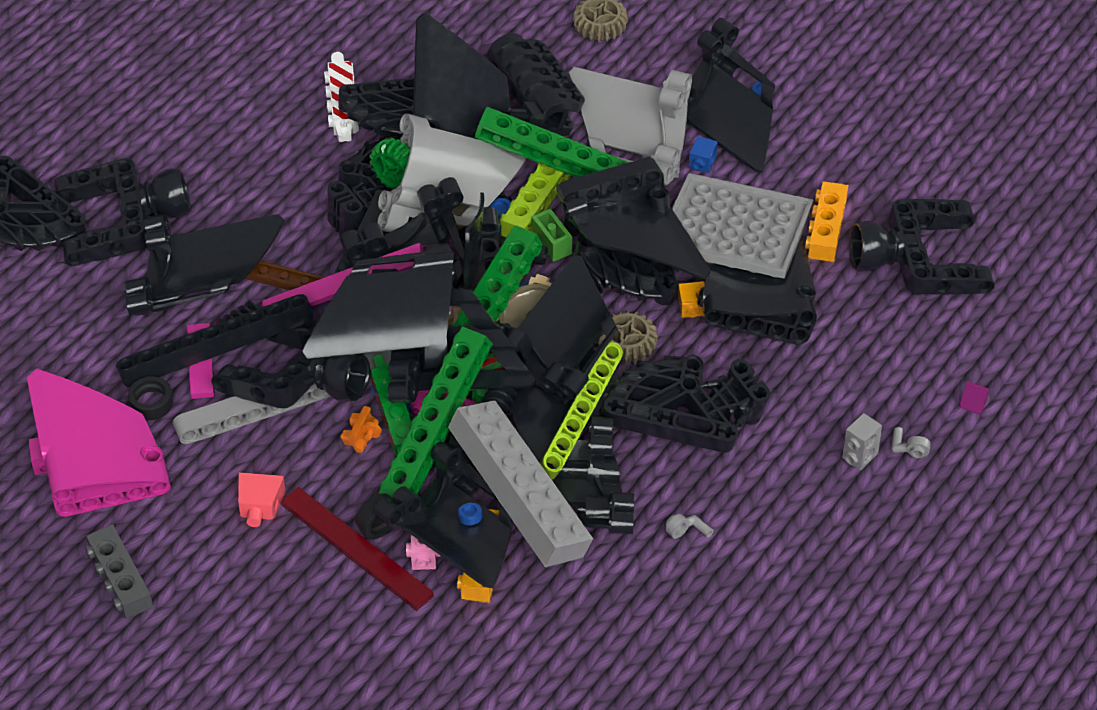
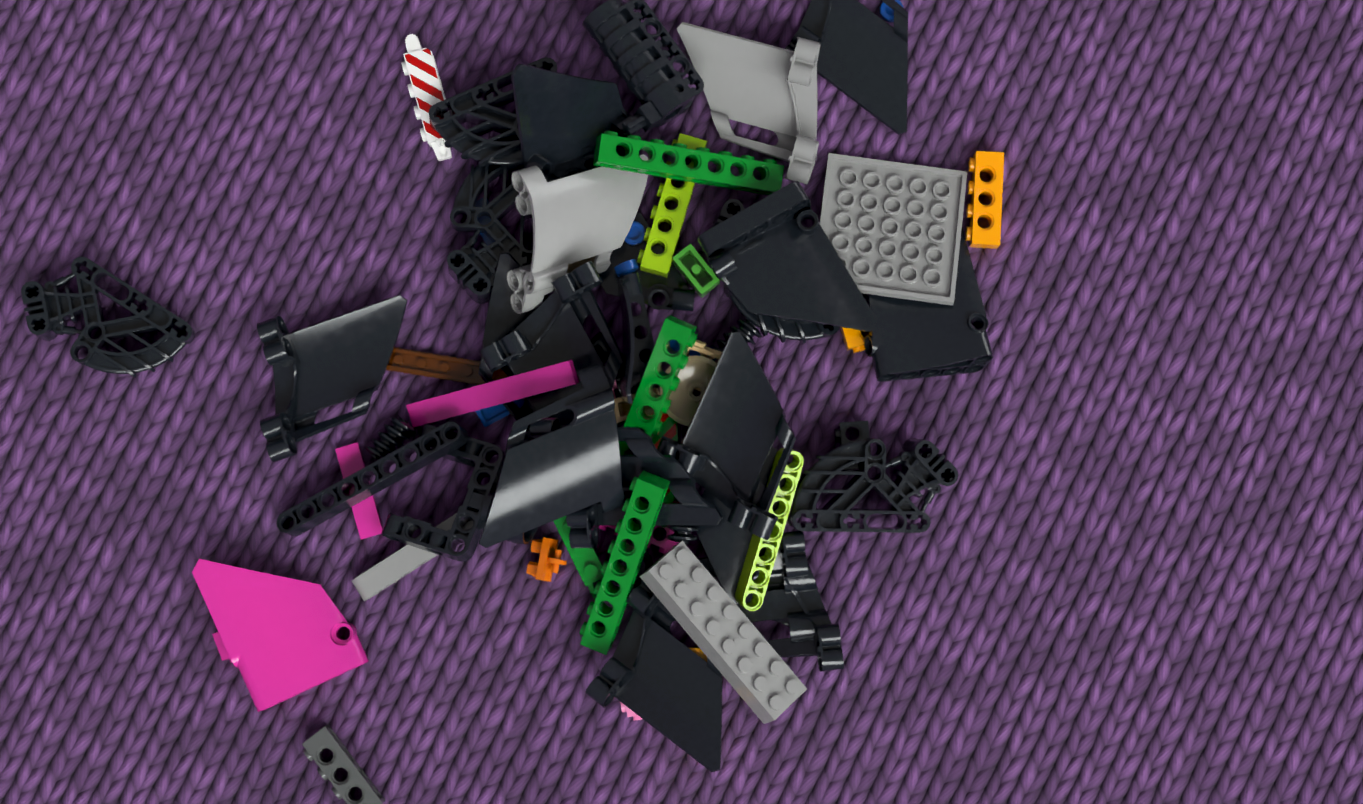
camera: 10 degrees left, 35 degrees up
black piece [54,158,192,266] -> none
black tyre [128,376,173,420] -> none
coral torso [238,473,285,527] -> none
dark red tile [282,487,434,611] -> none
black tyre [355,493,394,539] -> none
green gear [369,137,410,190] -> none
blue tile [458,503,483,525] -> none
dark tan gear [597,310,658,365] -> none
light grey plate [666,514,714,539] -> none
blue brick [689,136,718,173] -> none
light grey brick [842,413,882,470] -> none
black piece [849,199,995,294] -> none
light grey plate [891,427,930,458] -> none
magenta slope [960,381,989,414] -> none

